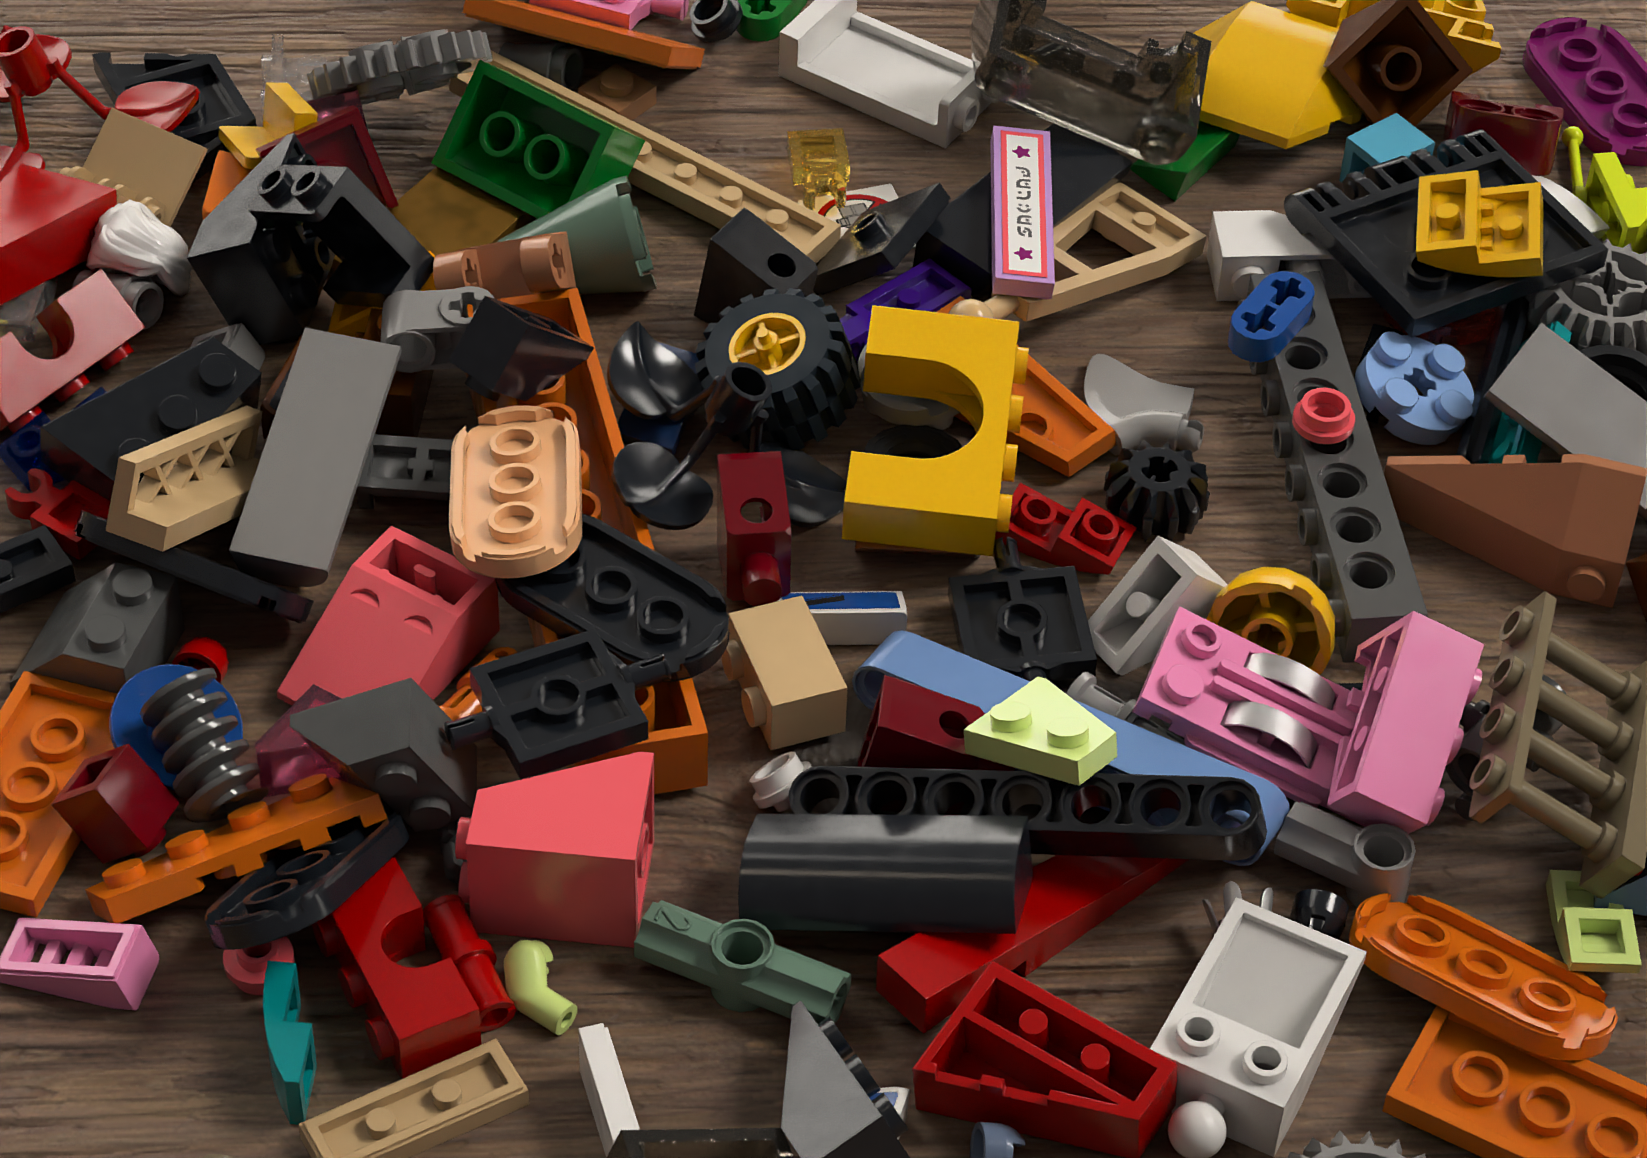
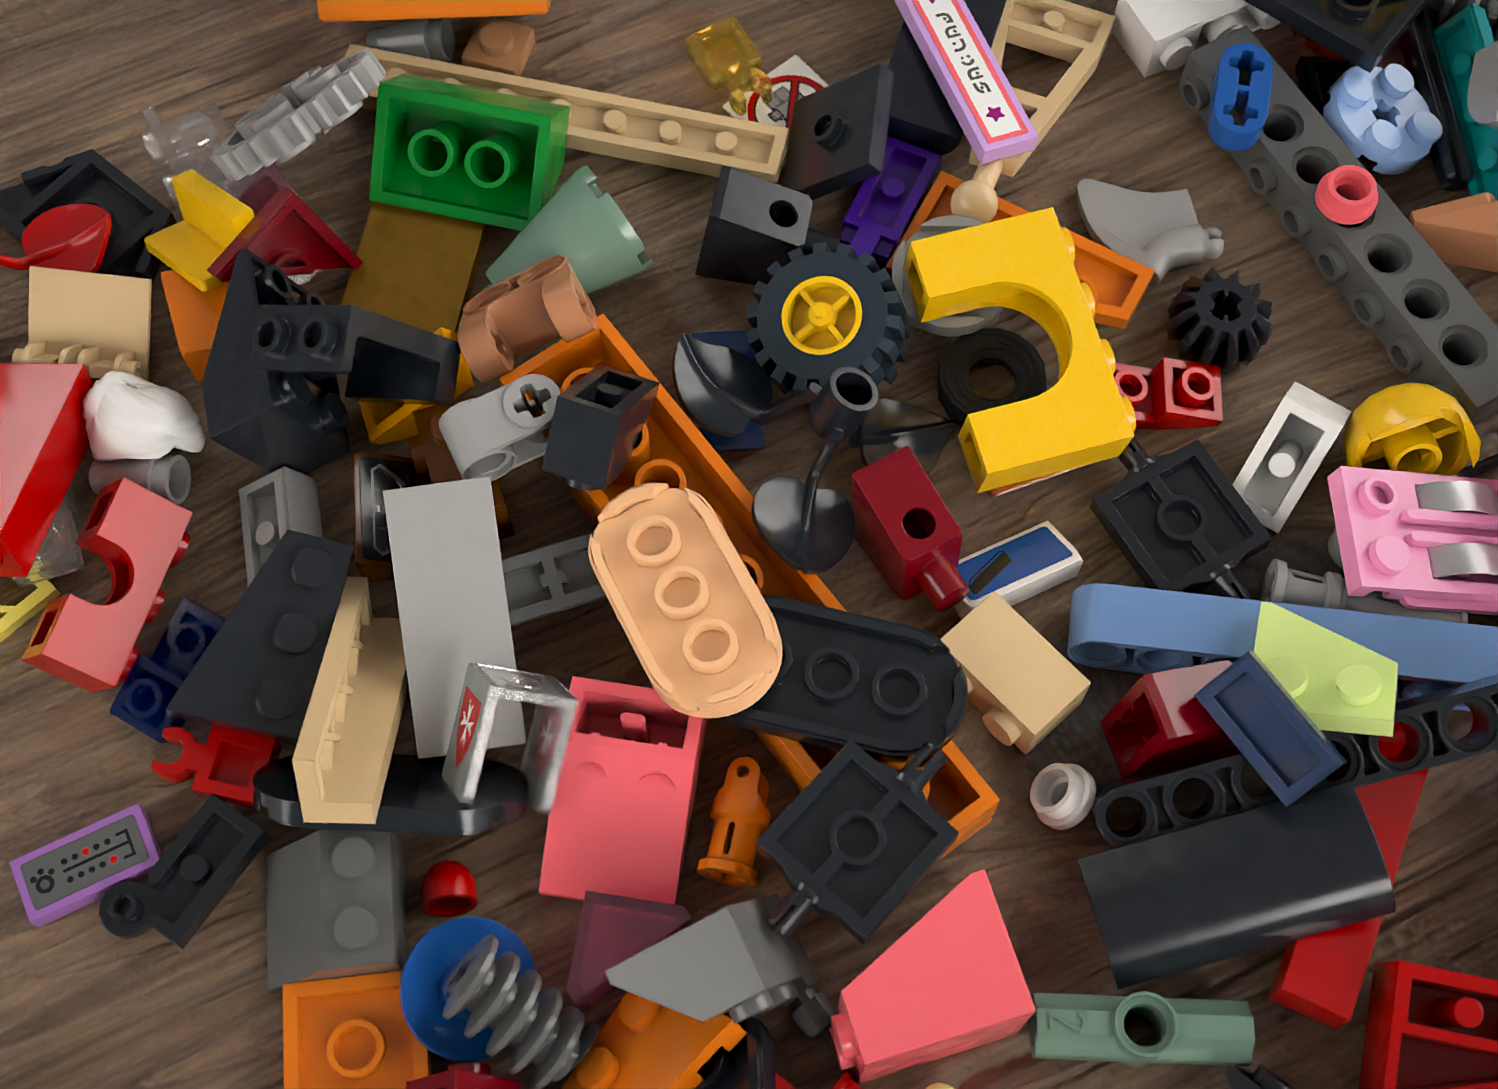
camera: 20 degrees left, 20 degrees up
none -> clear piece [442,662,578,814]
none -> dark blue tile [1194,650,1347,807]

